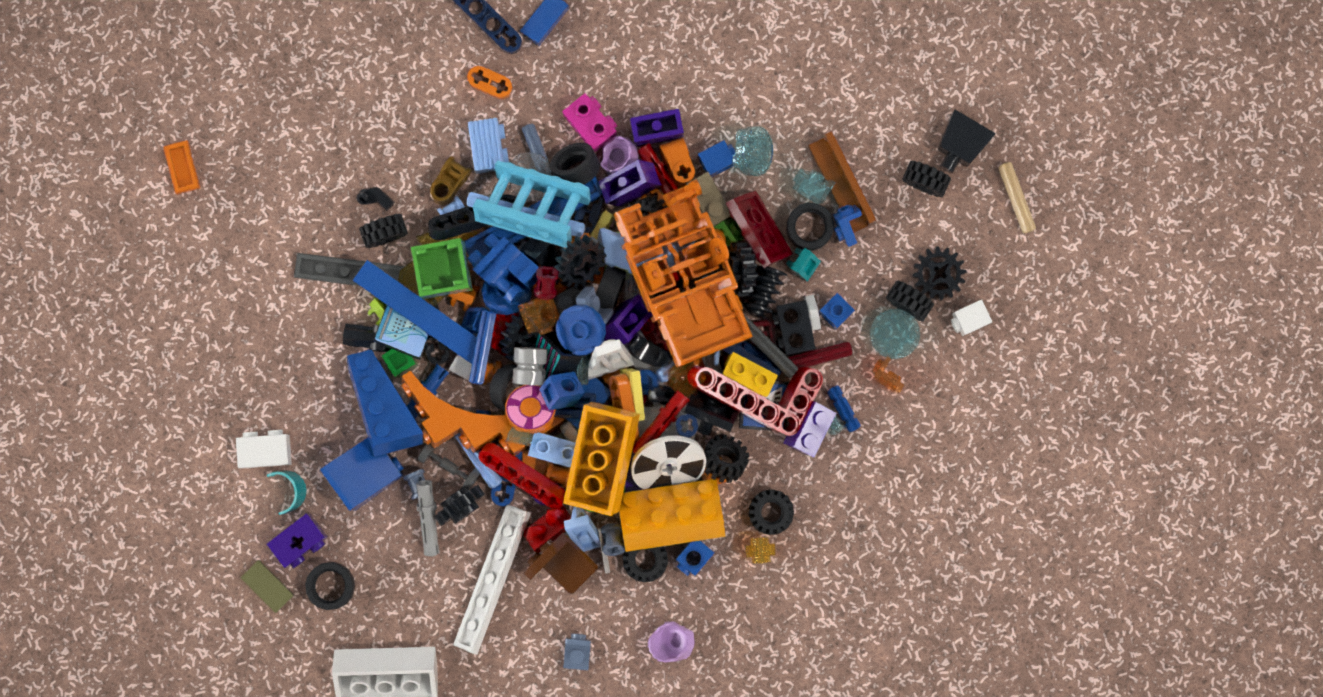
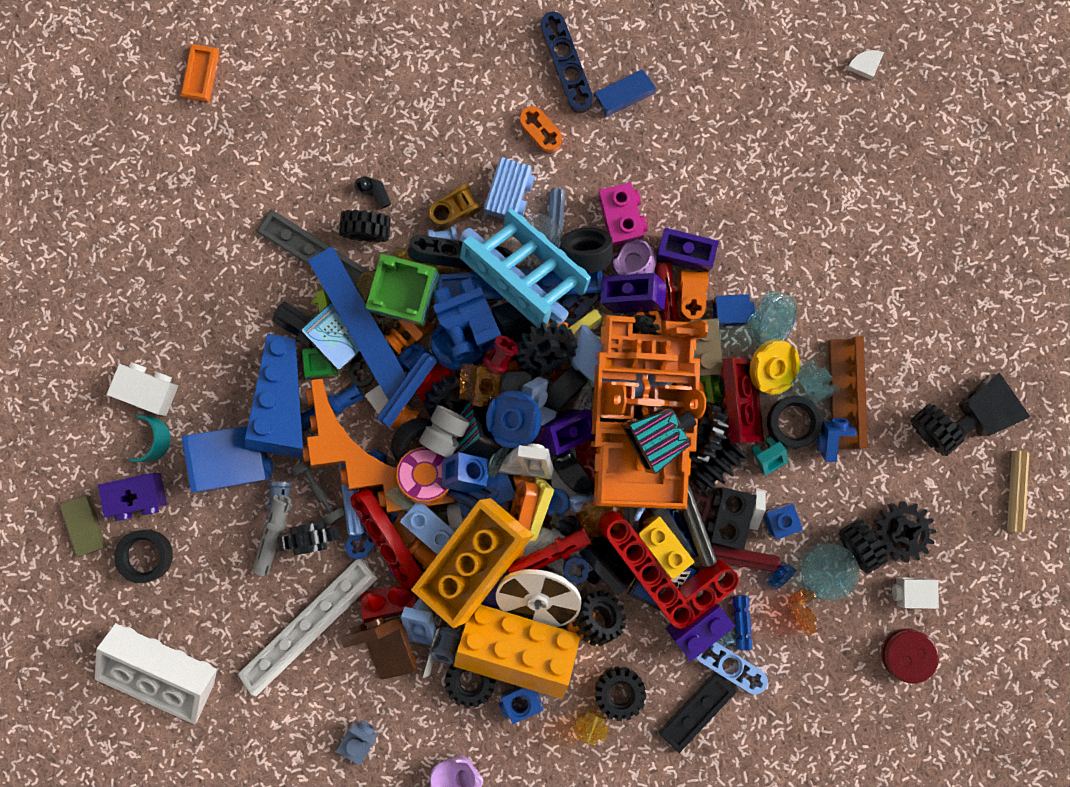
camera: 30 degrees right, 0 degrees up
none -> orange bush [384,327,409,355]
none -> torso [621,408,696,474]
none -> black tile [658,672,737,753]
none -> light blue beam [696,642,768,694]
none -> yellow tile [749,339,800,395]
none -> clear blue tile [767,562,797,590]
none -> dark red head [881,628,939,684]

